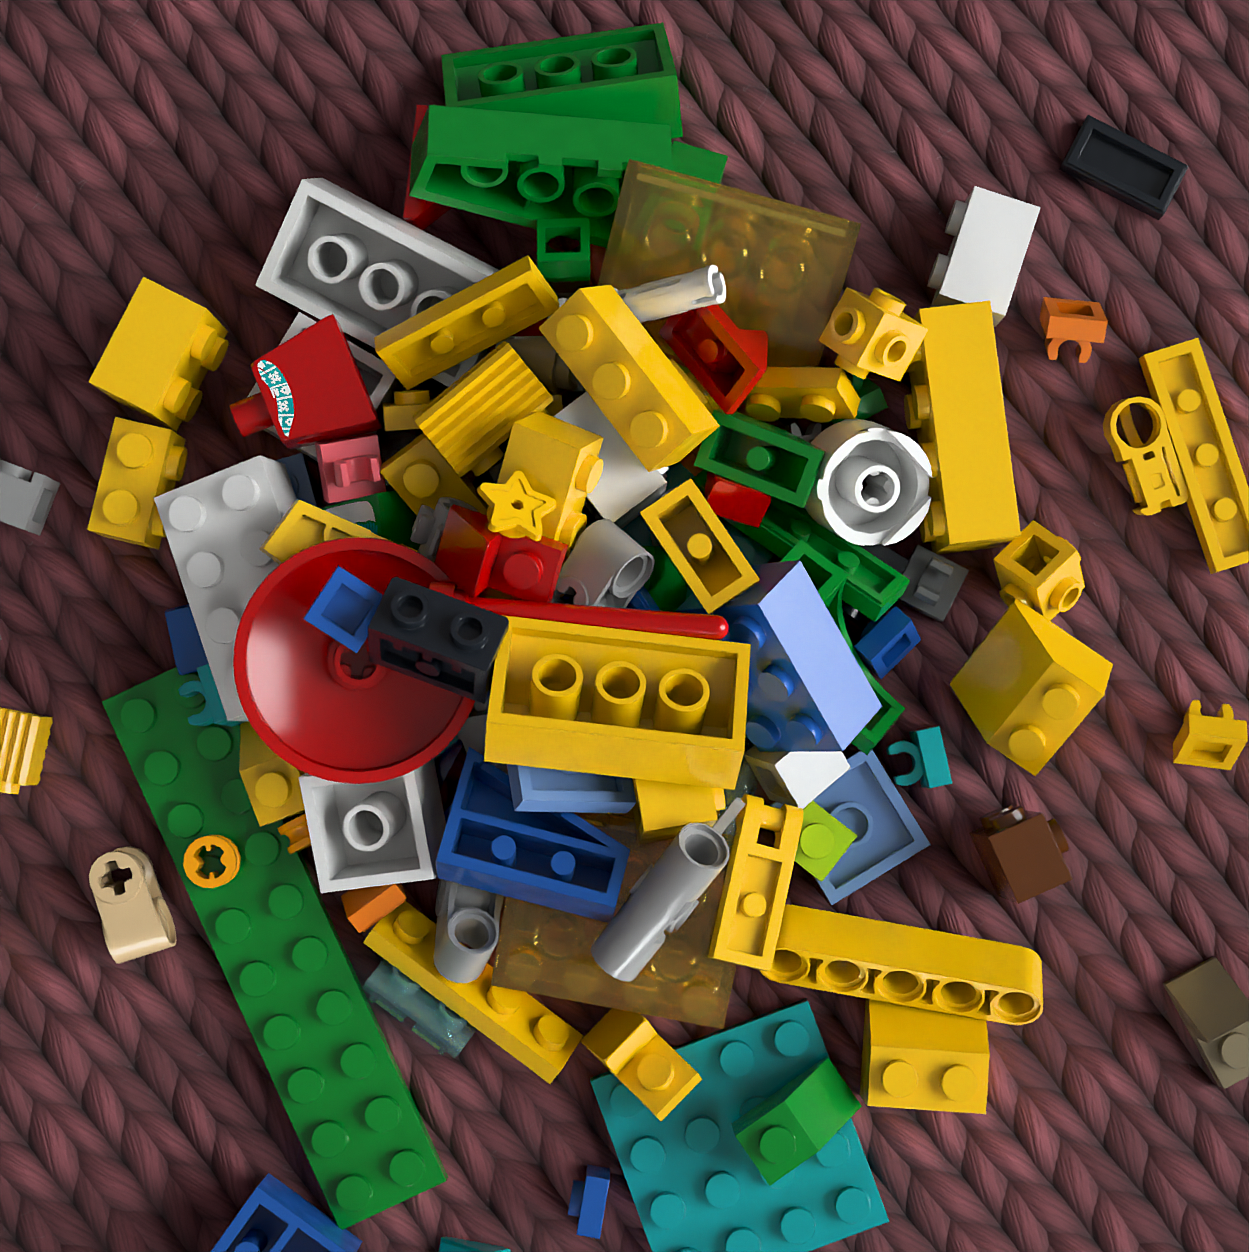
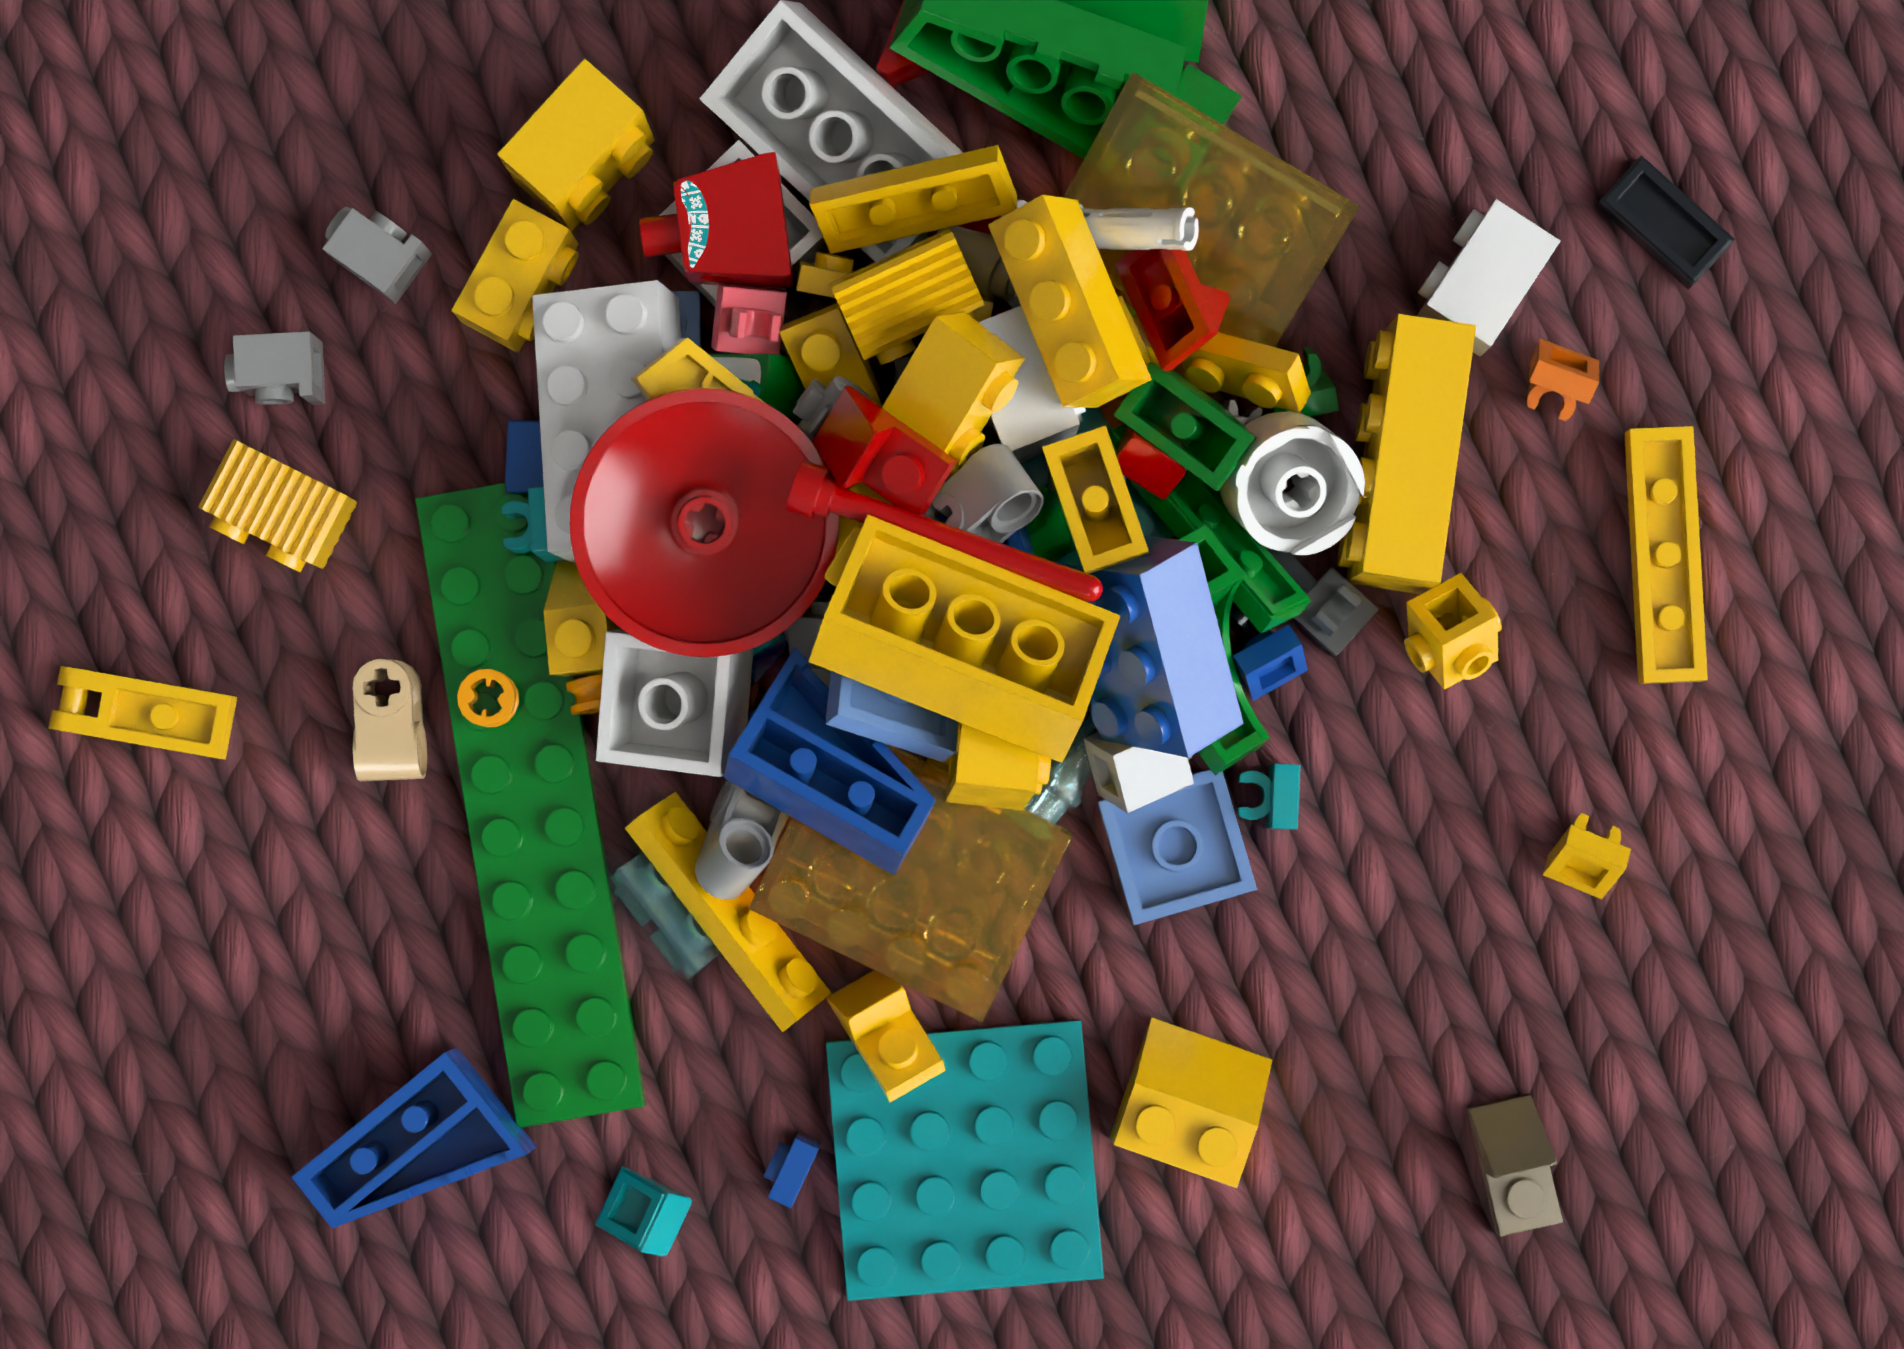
camera: 15 degrees right, 0 degrees up
blue plate [303,565,383,653] -> none
orange tile [341,883,407,933] -> none
black bracket [368,577,509,704] -> none
yellow plate [477,471,556,541] -> none
green leg [537,218,590,318] -> none
light grey pin [591,797,745,982] -> none
yellow plate [708,794,804,972] -> none
green slope [731,1056,862,1186] -> none
yellow beam [760,904,1043,1025] -> none
lime plate [795,801,857,882] -> none
yellow brick [819,287,929,381] -> none
yellow slope [950,598,1113,776] -> none
reddish brown brick [969,805,1073,904] -> none
yellow piece [1103,396,1189,516] -> none

